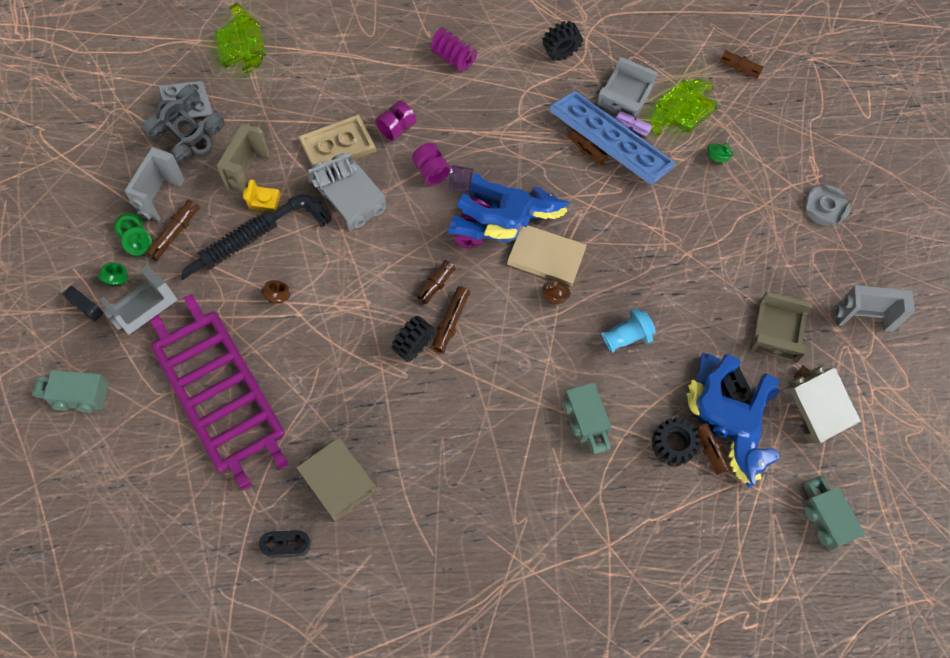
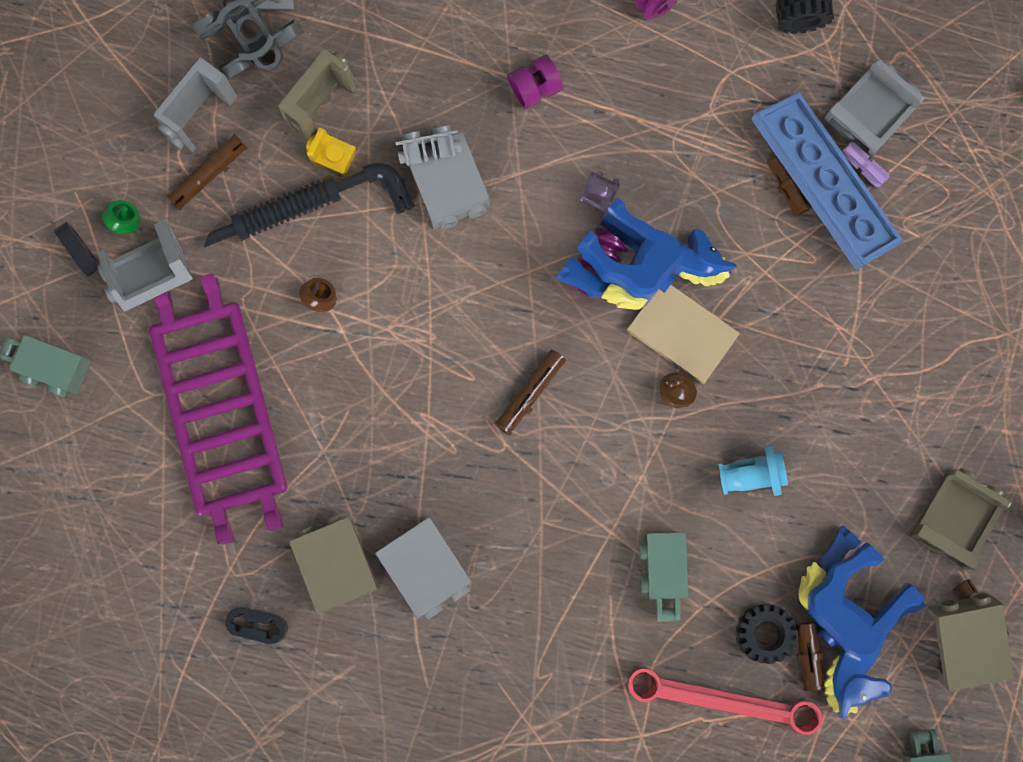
camera: 25 degrees right, 15 degrees up
green hat [114,212,144,239] -> none
green hat [121,227,152,256] -> none
tan tile [298,115,376,166] -> none
black tyre [391,316,434,362] -> none
magenta wheel [412,143,451,186] -> none
reddish brown pin [415,260,456,304] -> none
clear neon green plate [651,79,718,136] -> none
green hat [707,142,734,163] -> none
black beam [721,366,751,403] -> none
none -> light grey panel [375,517,473,620]
none -> coral piece [627,668,823,735]

